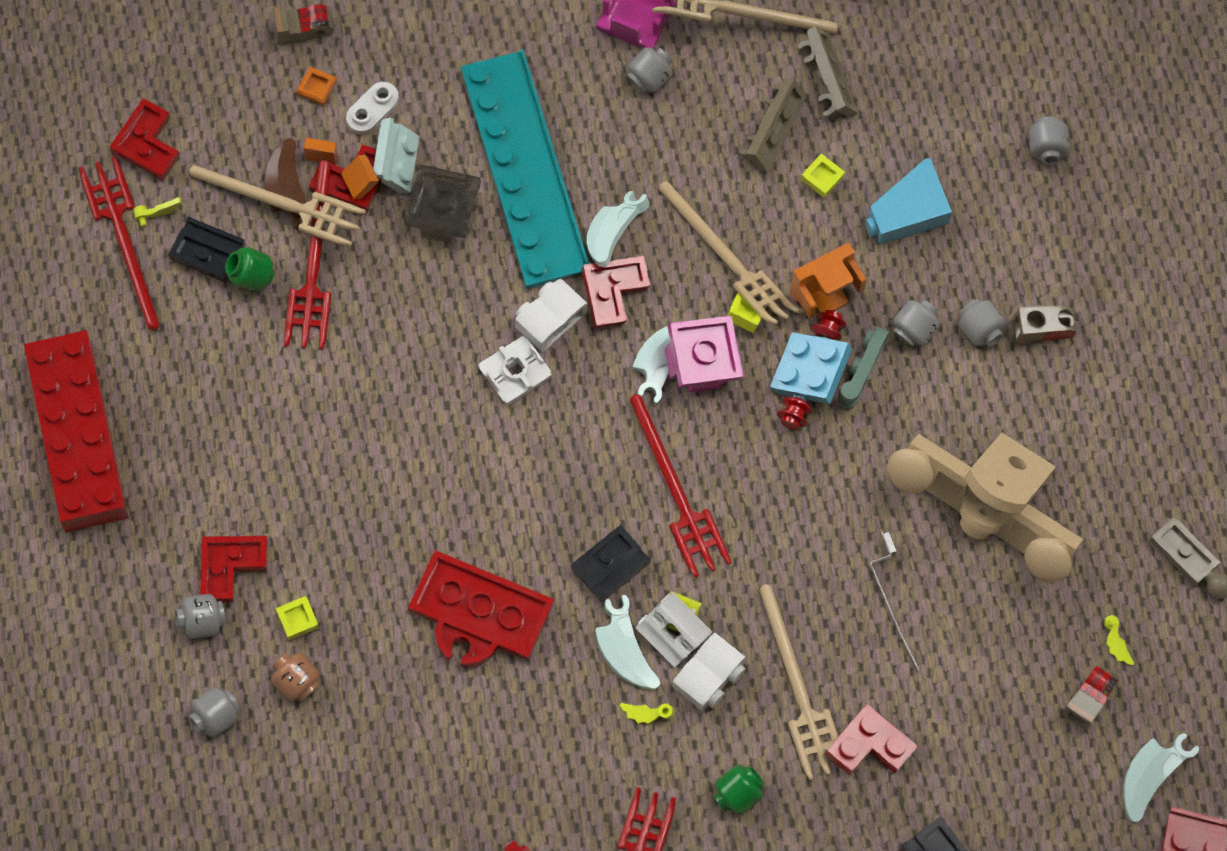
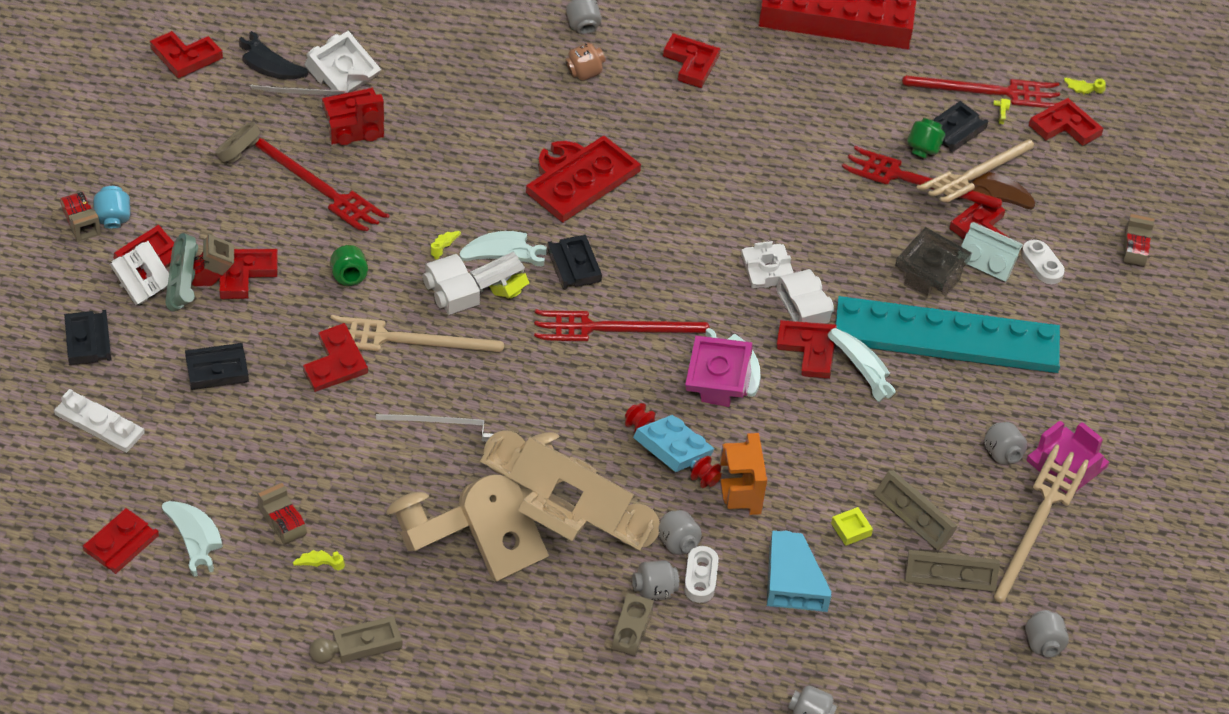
camera: 110 degrees right, 20 degrees down
light grey head [175,594,225,639] -> none
neon yellow plate [276,596,319,640] -> none
orange tile [296,66,338,106] -> none
orange tile [303,138,338,165] -> none
orange tile [341,155,379,199] -> none
tan piece [659,181,800,324] -> none
neon yellow plate [727,292,766,333] -> none
sand green plate [839,326,890,409] -> none
none -> tan piece [480,431,660,550]
none -> white plate [684,546,718,603]
none -> neon yellow piece [1064,78,1106,95]

